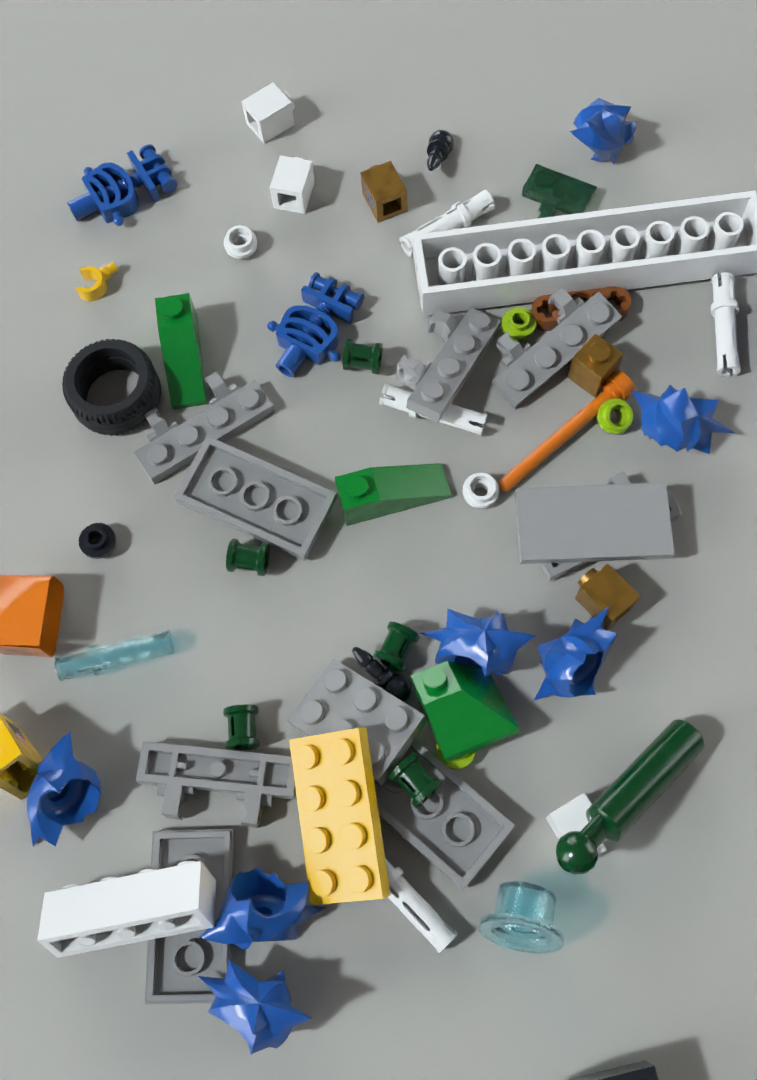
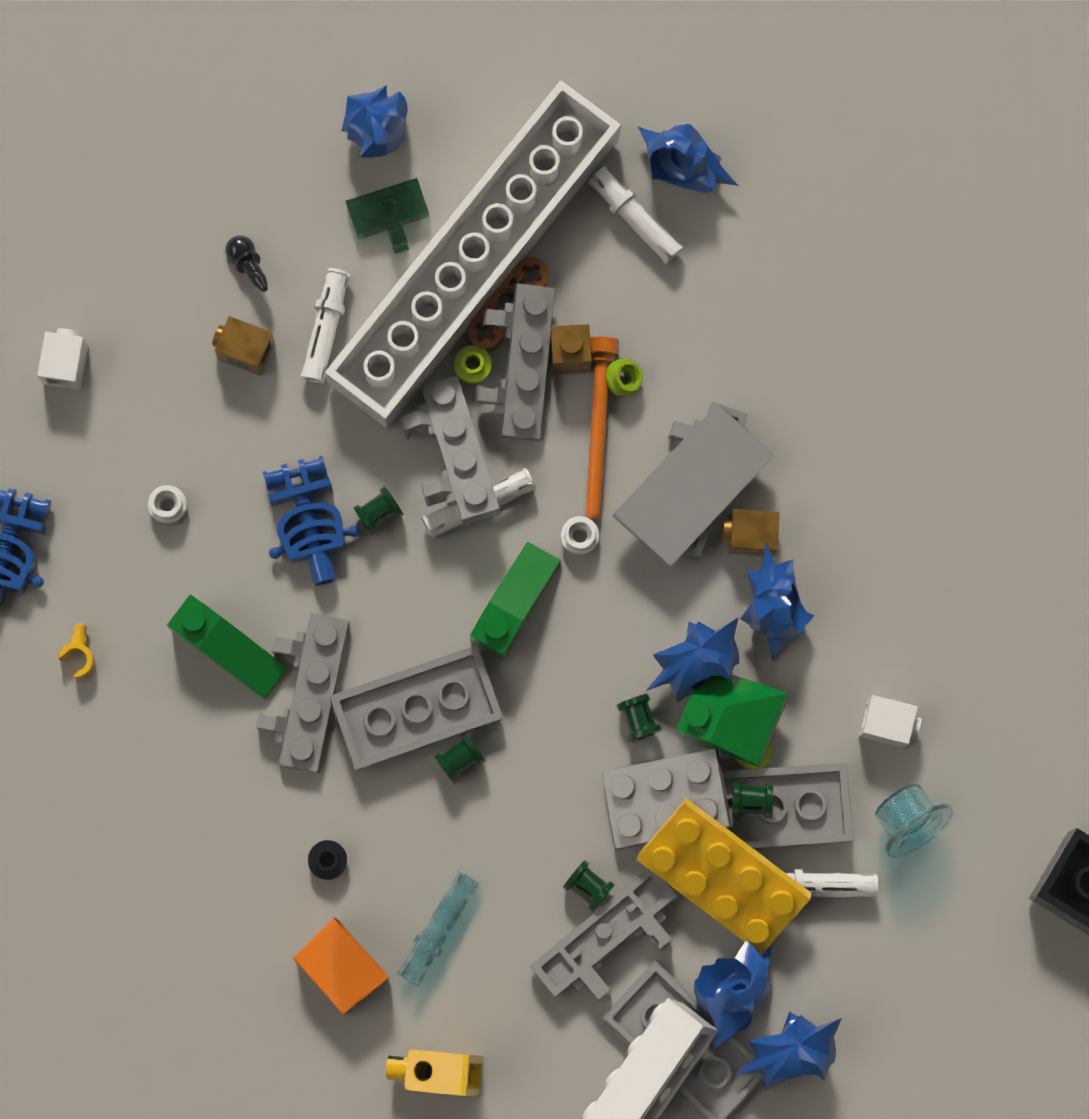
camera: 55 degrees left, 10 degrees up
blue hair [27,731,101,847] -> none
black tyre [62,339,161,436] -> none
white brick [269,155,315,214] -> none
black bar [352,647,411,702] -> none
dark green piece [556,720,704,875] -> none
blue hair [632,385,735,454] -> none

